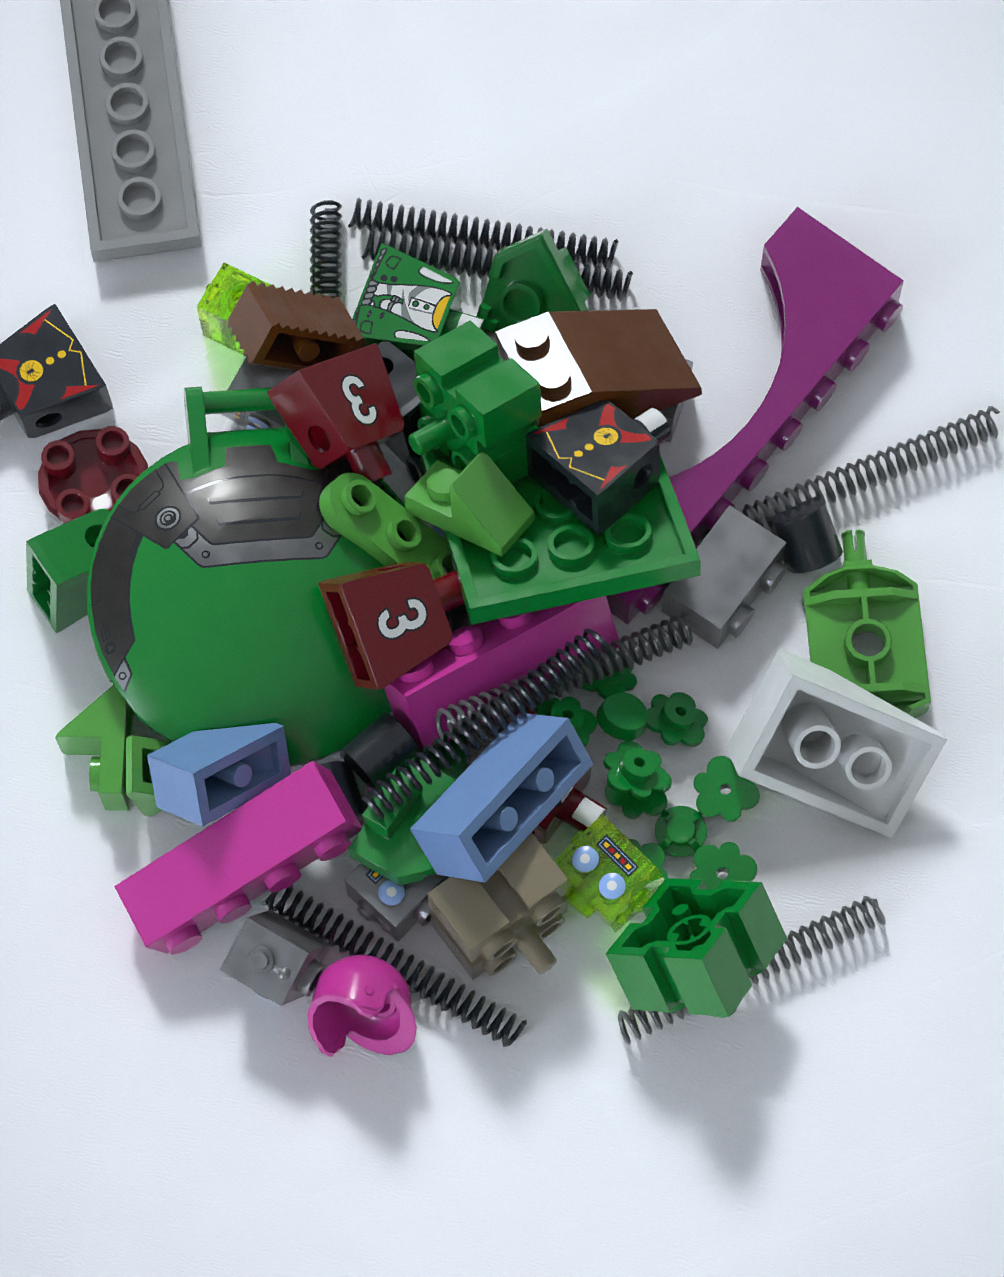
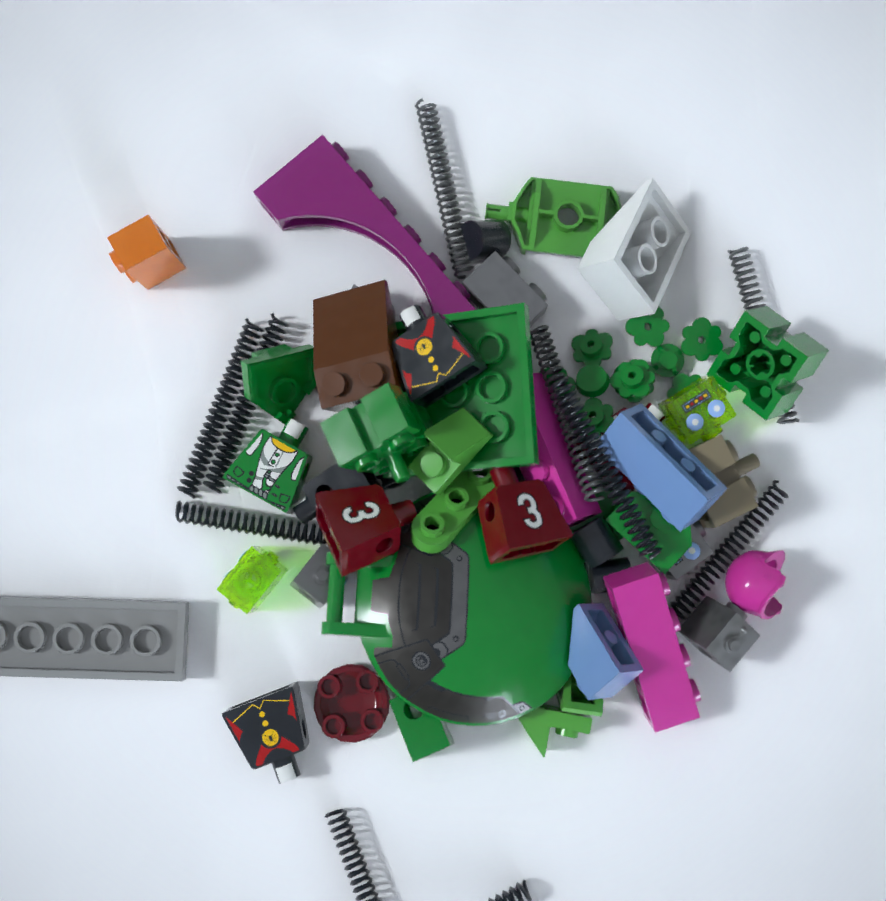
camera: 80 degrees left, 15 degrees up
reddish brown brick [227,281,366,371] -> none
none -> orange brick [107,214,186,290]

